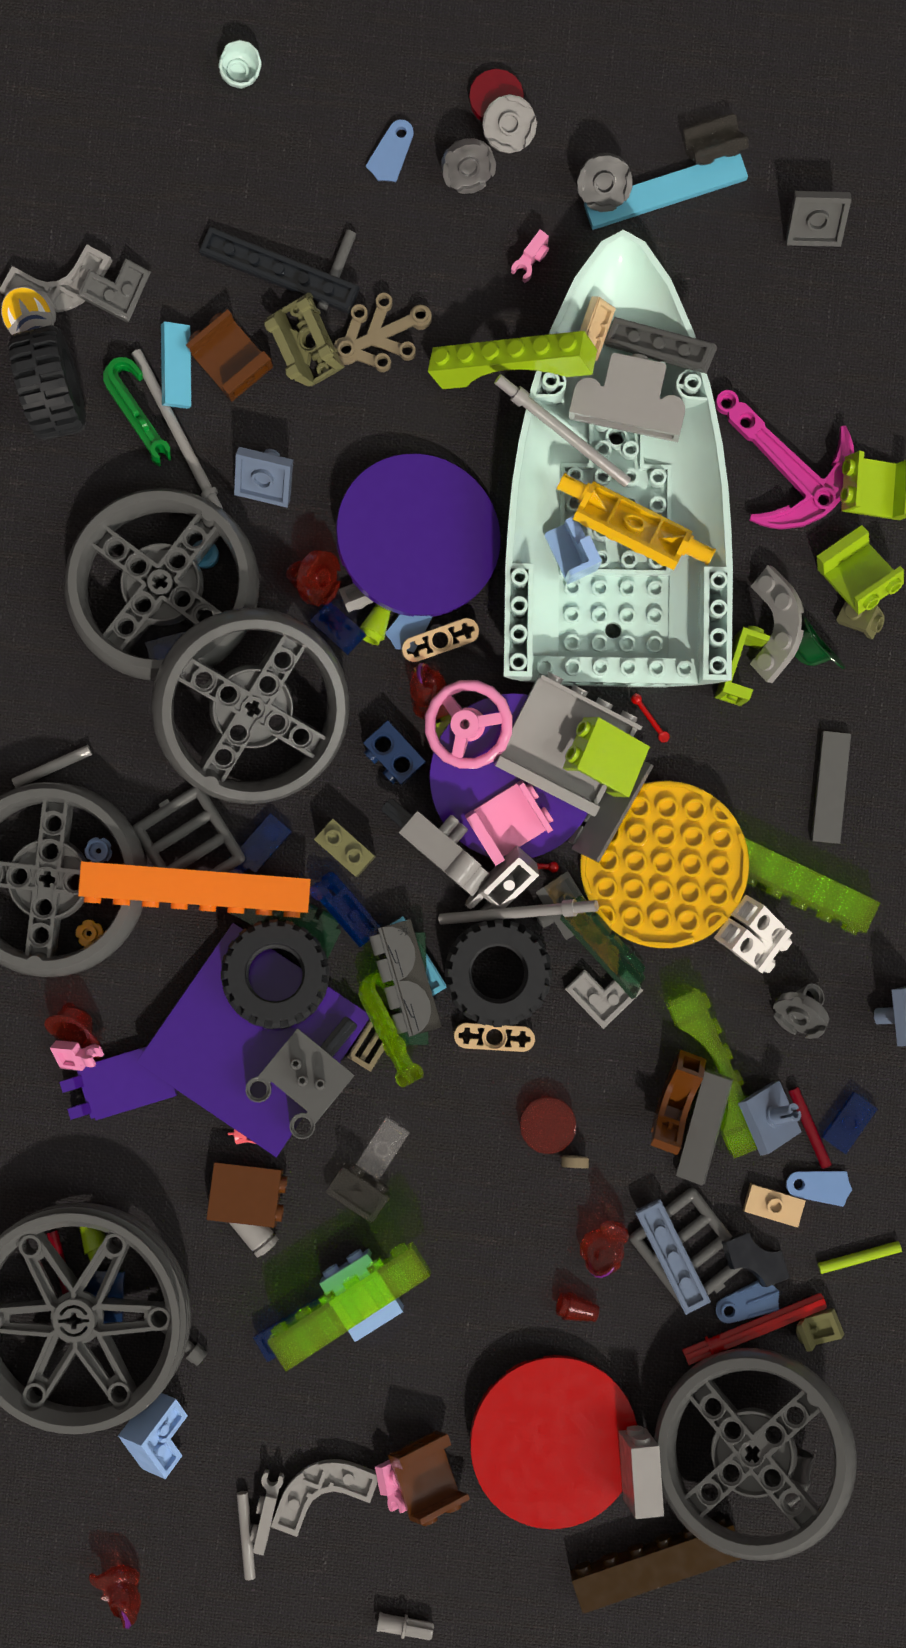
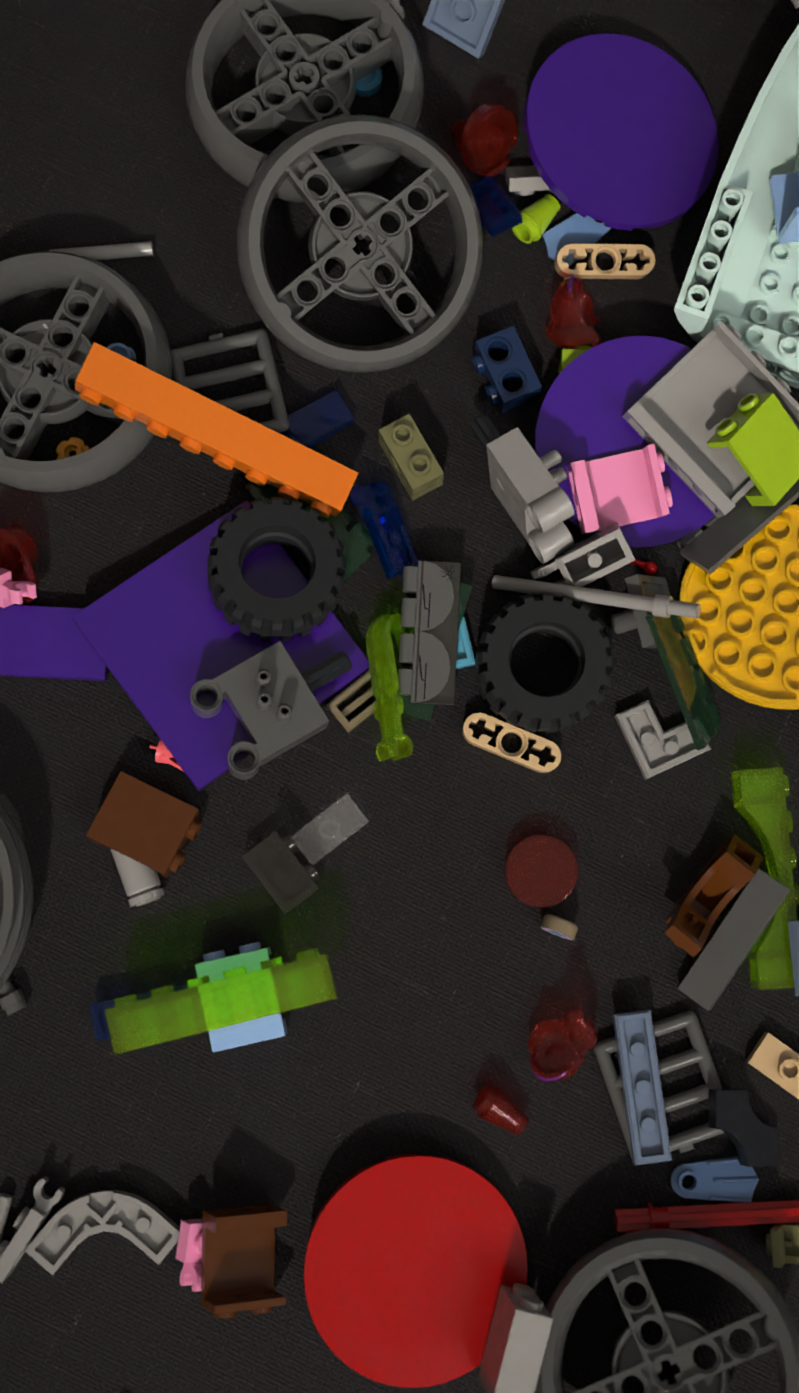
camera: 15 degrees right, 5 degrees down
bright pink piece [425,680,512,769] -> none

